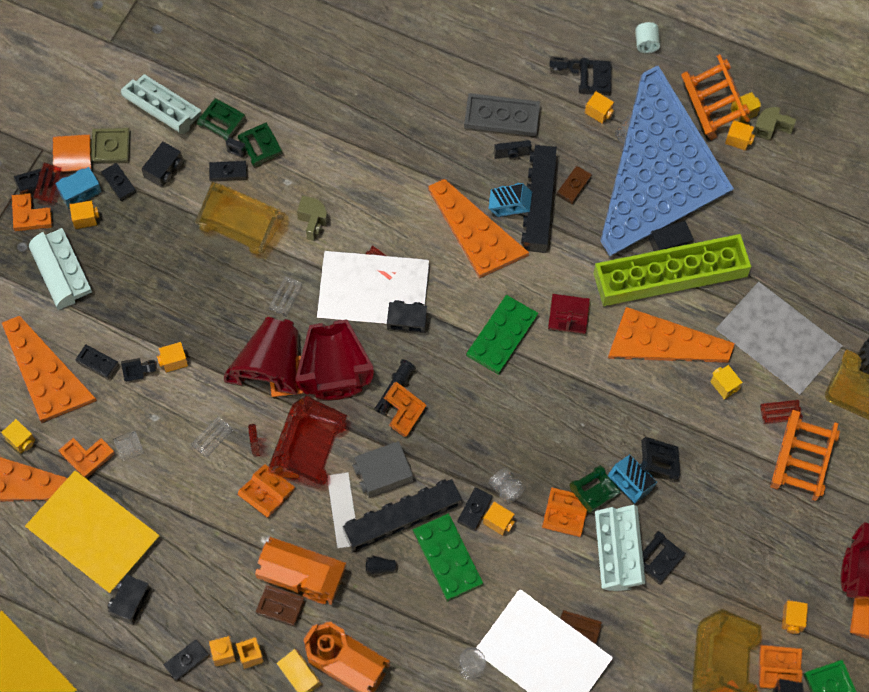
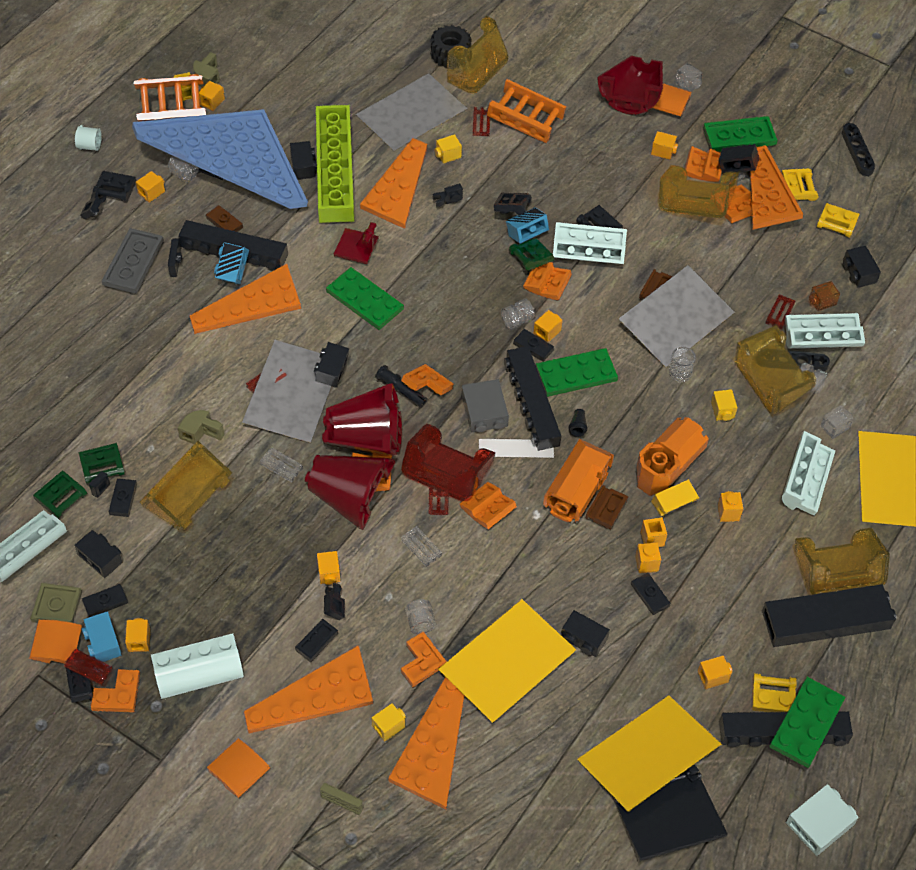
camera: 80 degrees left, 10 degrees down
none -> black plate [433,183,463,207]

